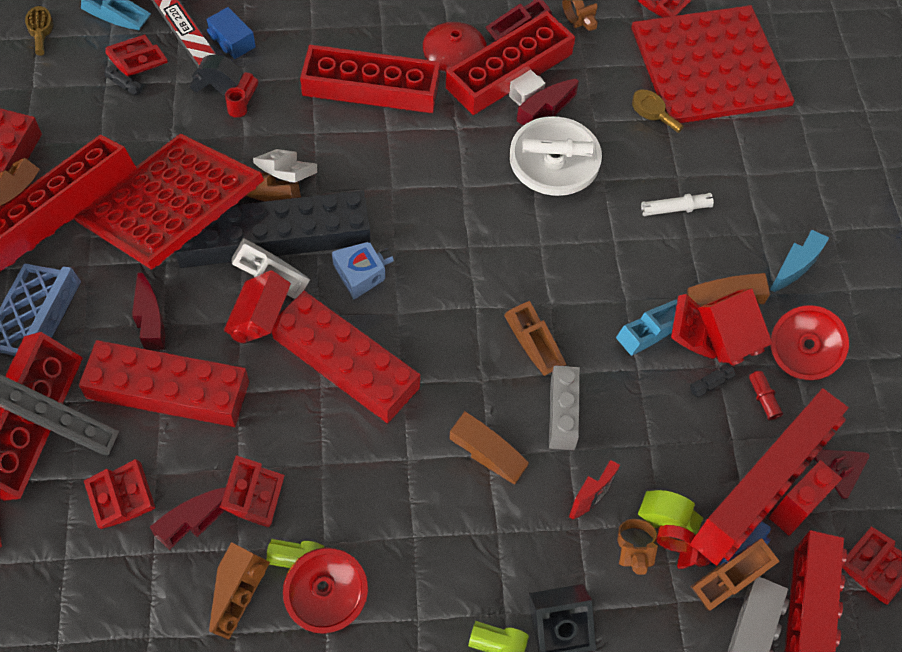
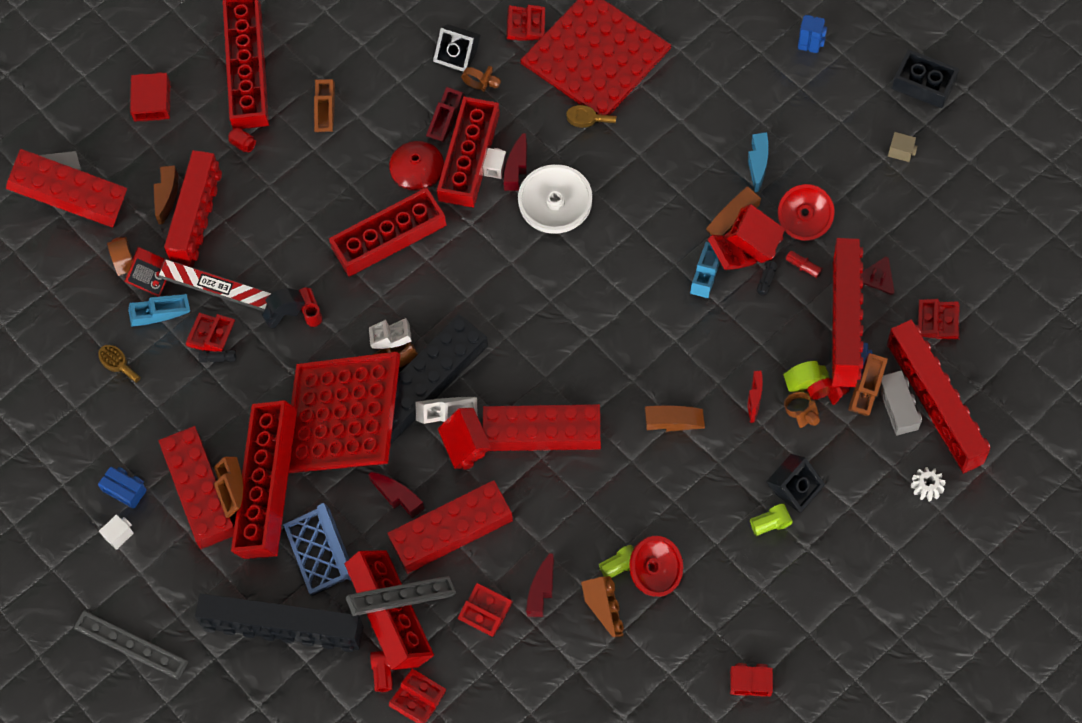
camera: 30 degrees left, 5 degrees up
blue brick [207,7,256,59] -> none
red slope [220,455,285,527] -> none
medium blue torso [332,242,394,300] -> none
dark orange slope [504,301,567,376] -> none
white pin [523,138,593,157] -> none
light grey brick [549,366,580,450] -> none
white pin [641,193,713,217] -> none
red brick [769,460,842,536] -> none

